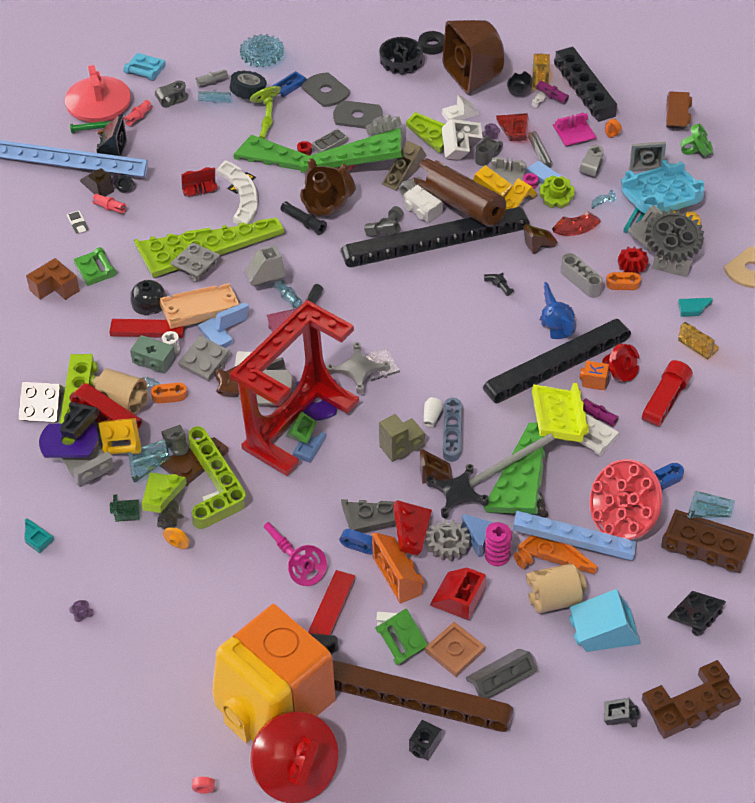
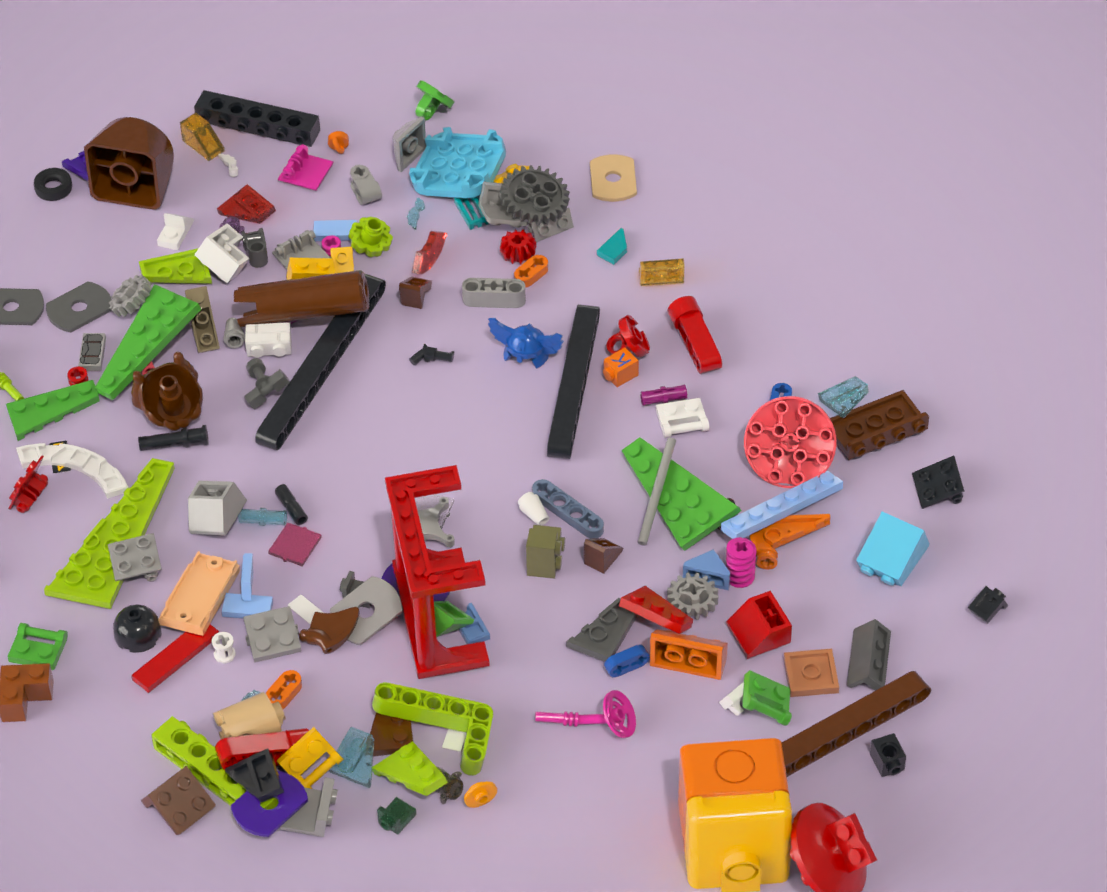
camera: 50 degrees left, 0 degrees up
sand green brick [130,335,176,374] -> none
dark grey piece [161,425,190,456] -> none
red tile [308,570,355,635] -> none
black gear [379,37,423,75] -> none
black piece [426,464,489,518] -> none
black hair [507,71,533,96] -> none
tan cylinder [526,563,587,613] -> none
dark grey axle [528,131,552,168] -> none
neon yellow bracket [531,383,589,442] -> none
magenta pin [536,80,569,104] -> none
reddish brown bracket [642,660,741,739] -> none
dark orange brick [666,91,692,128] -> none

